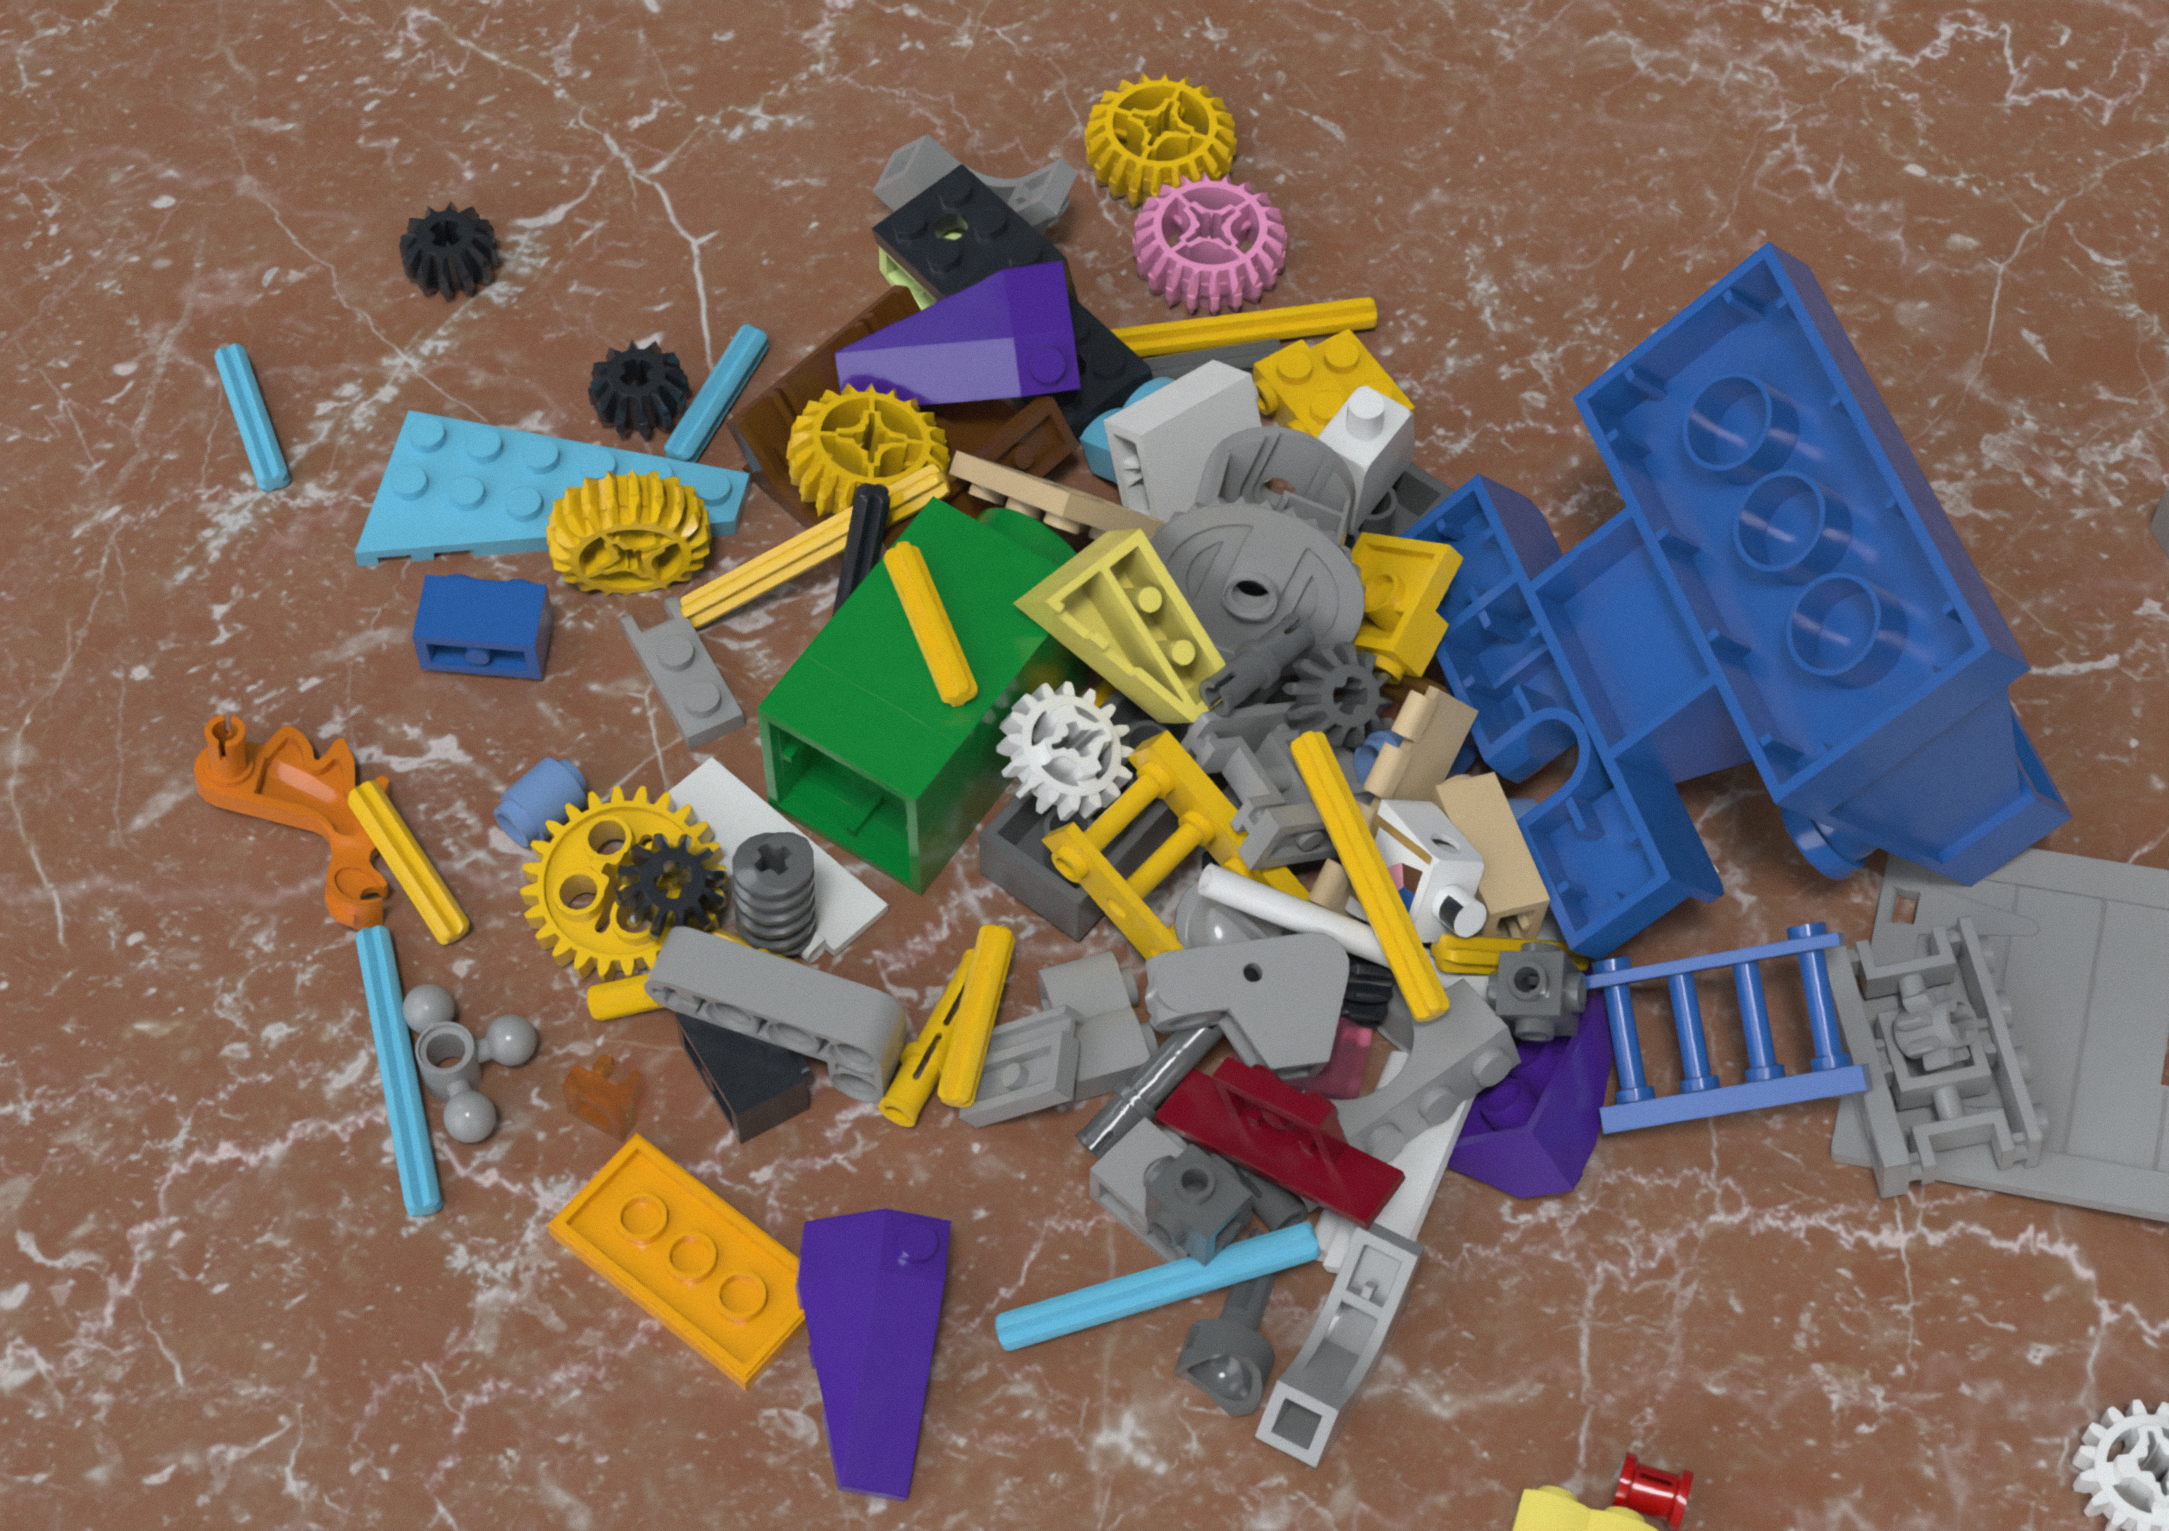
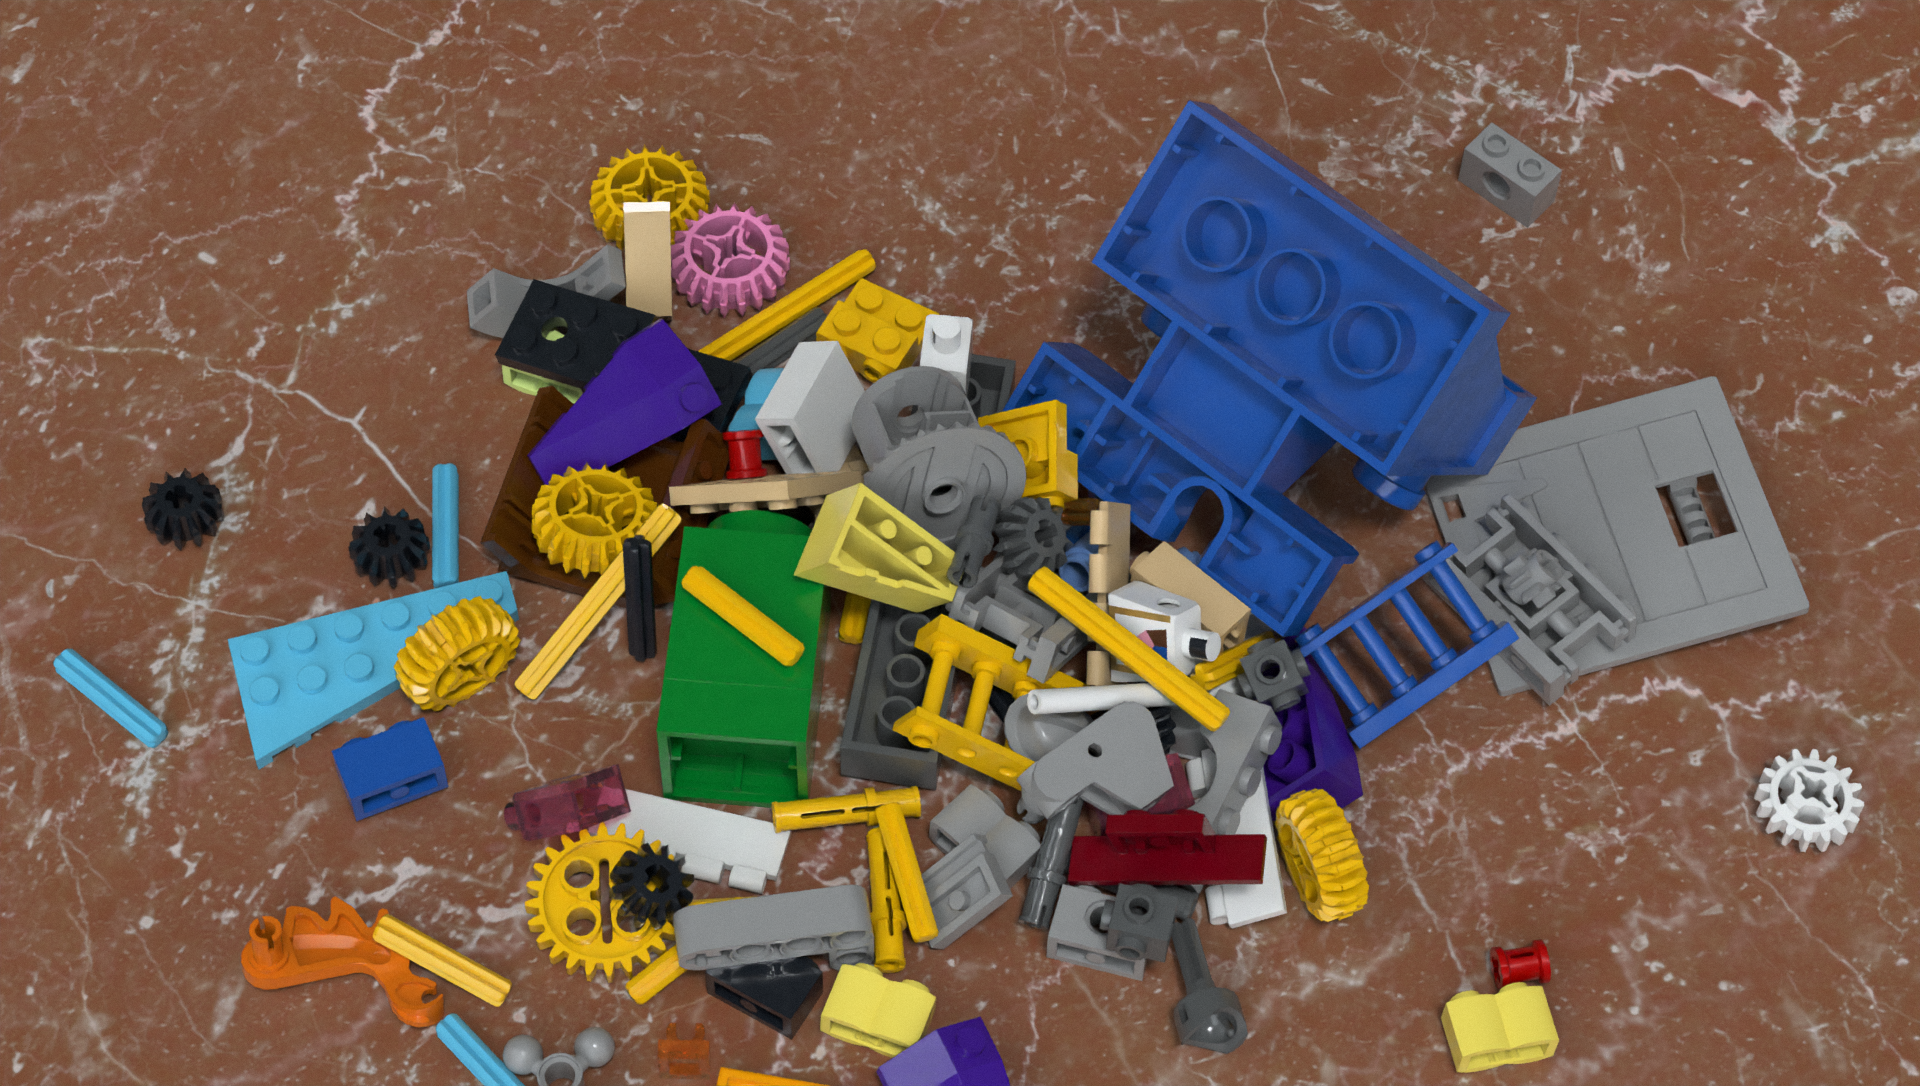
camera: 30 degrees left, 0 degrees up
medium blue brick [493,757,587,848] -> none
light grey hinge [619,595,745,751] -> none
dark grey piece [732,832,816,956] -> none
medium azure axle [995,1222,1320,1351] -> none
white gear [996,681,1134,821] -> none
light grey arch [1255,1222,1426,1468] -> none
none -> clear pink torso [504,764,631,841]
none -> tan slope [623,202,672,321]
none -> red bush [722,429,768,479]
none -> yellow pin [772,786,921,833]
none -> light yellow brick [820,963,936,1058]
none -> yellow gear [1275,788,1369,922]

